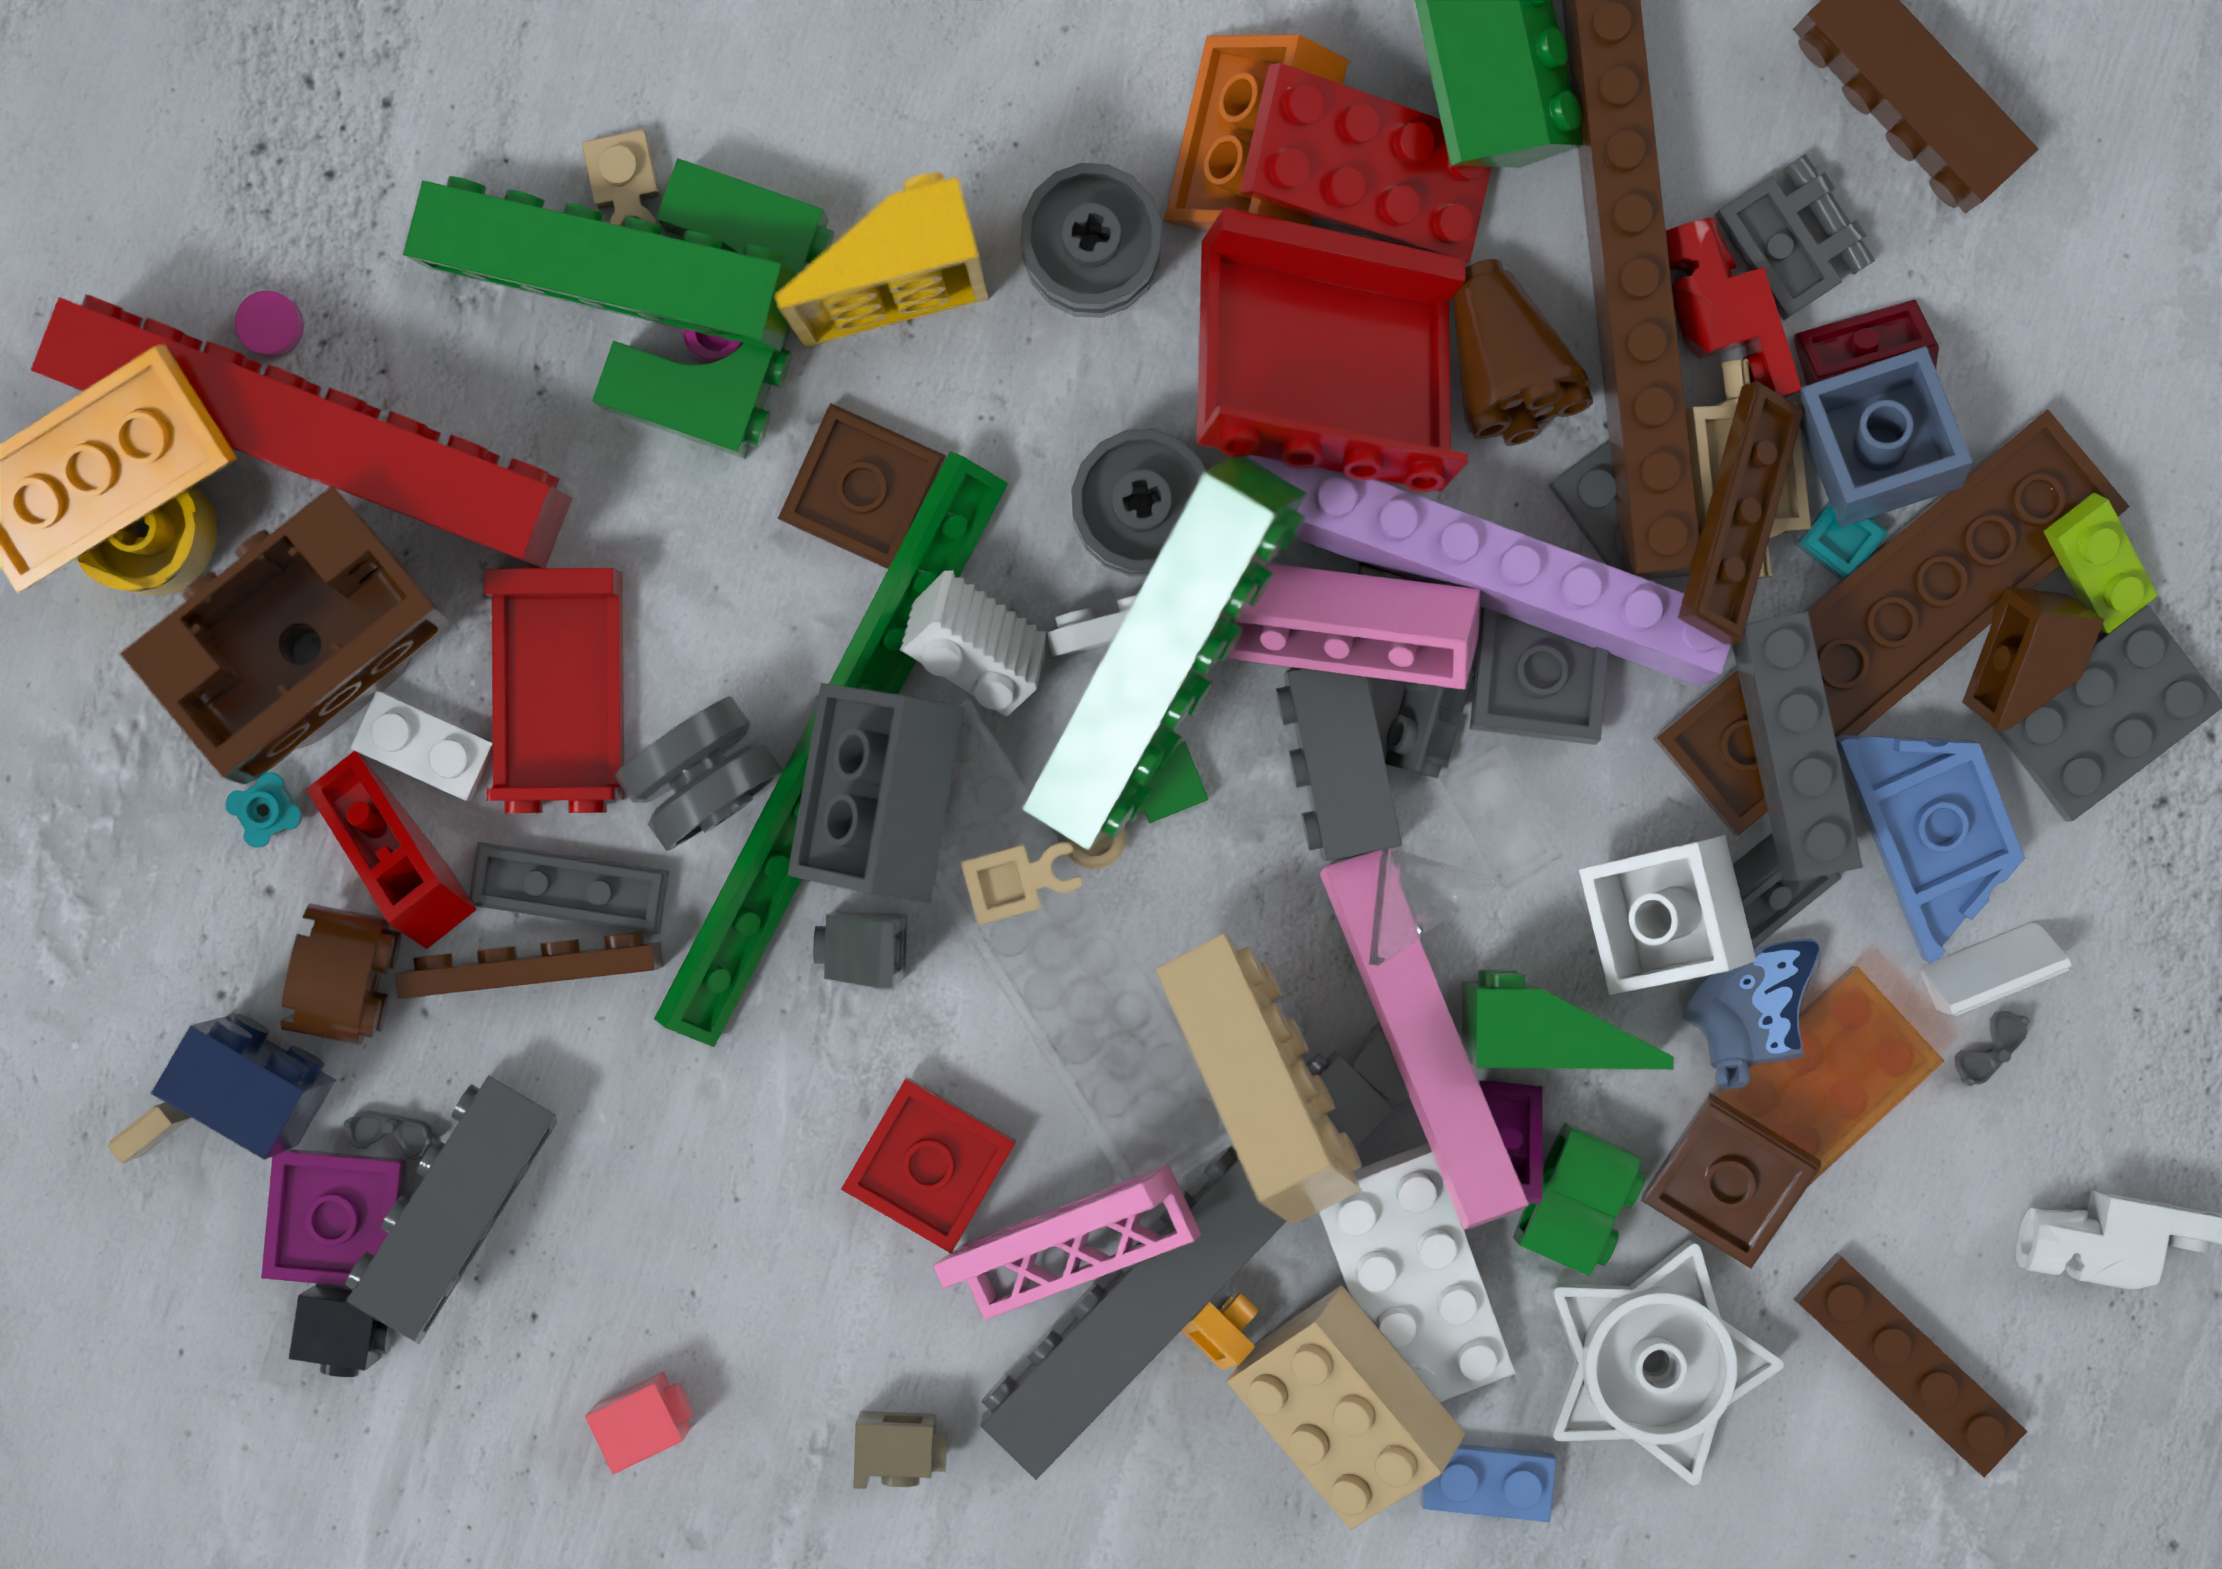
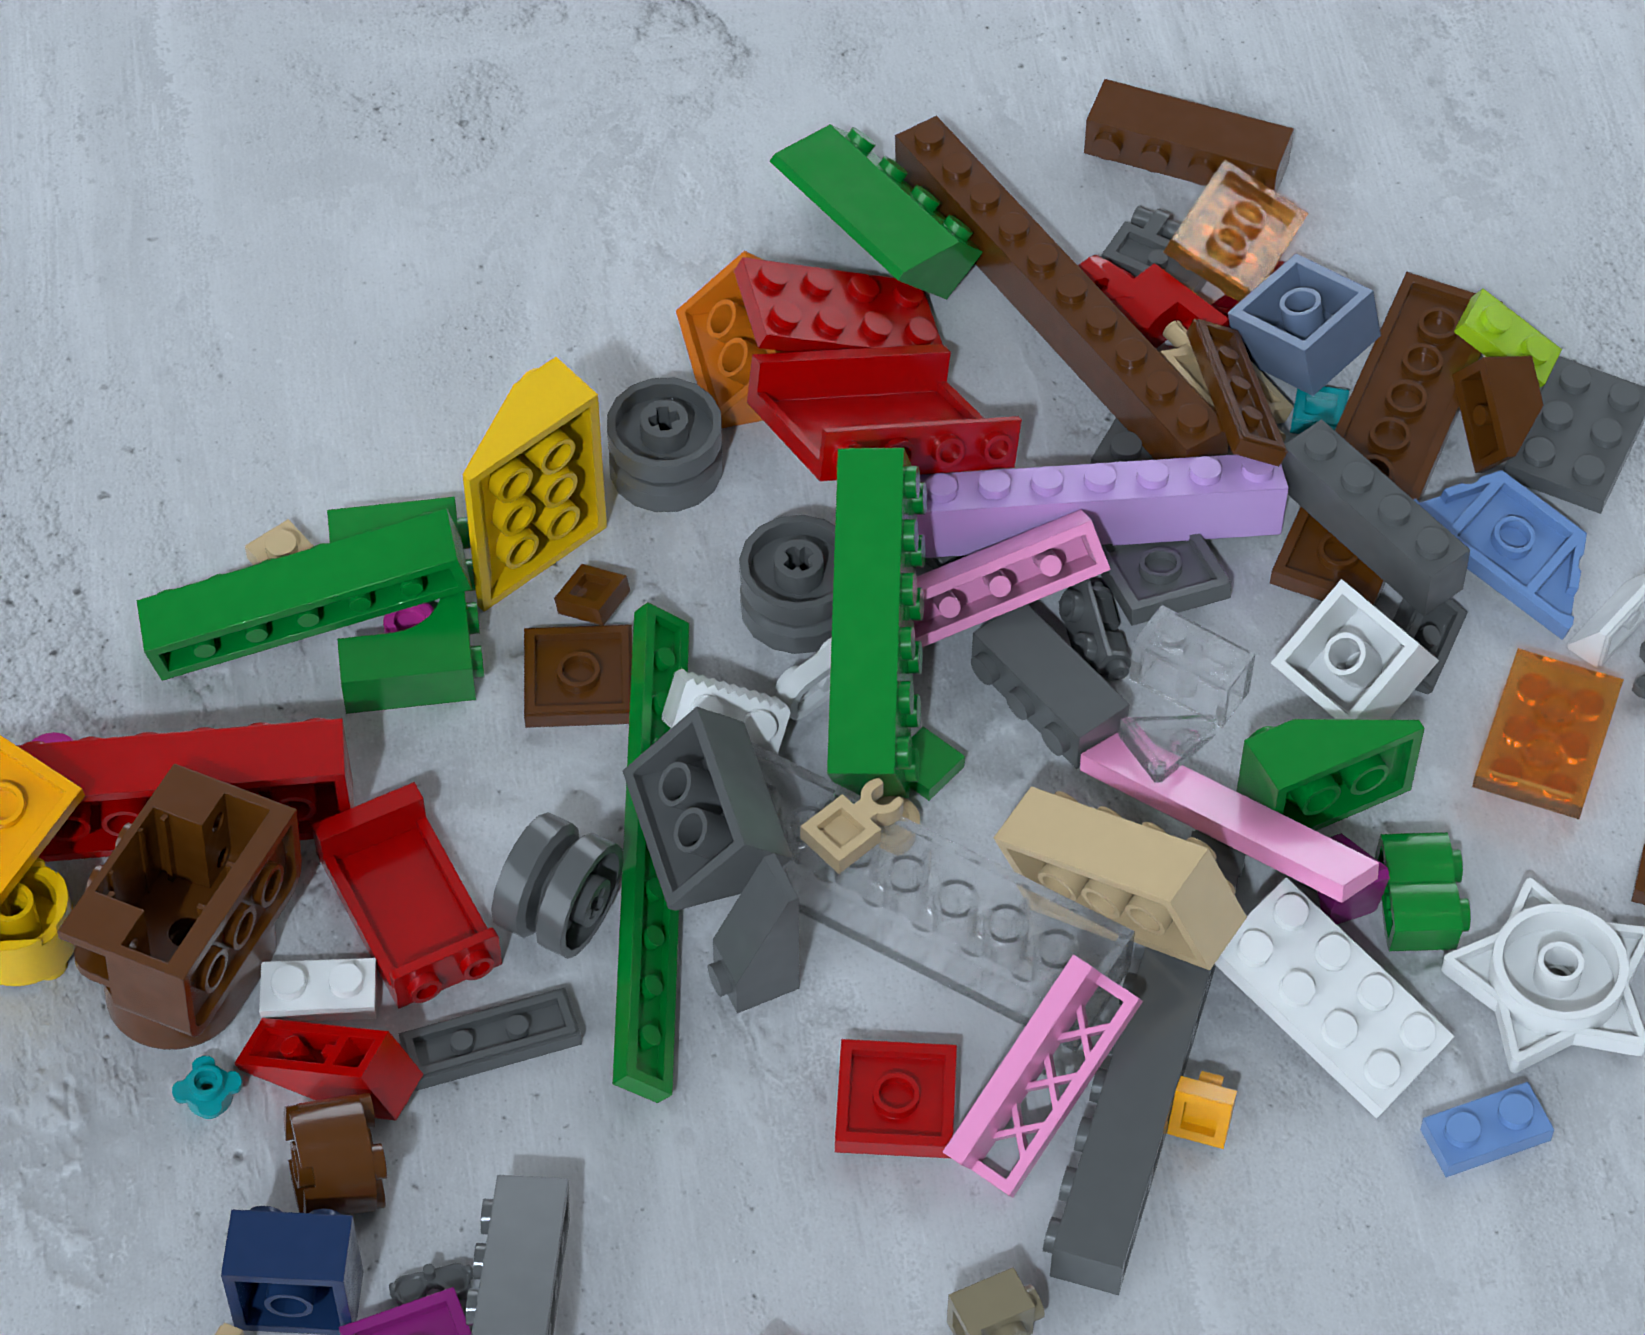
camera: 30 degrees left, 35 degrees down
reddish brown plate [395,932,663,999] -> none
tan brick [1226,1285,1466,1530] -> none
reddish brown cone [1453,259,1593,446] -> none
reddish brown tile [1641,1093,1821,1269] -> none
sand blue arm [1682,939,1820,1089] -> none
none -> reddish brown plate [554,564,630,626]
none -> clear orange plate [1163,159,1308,302]

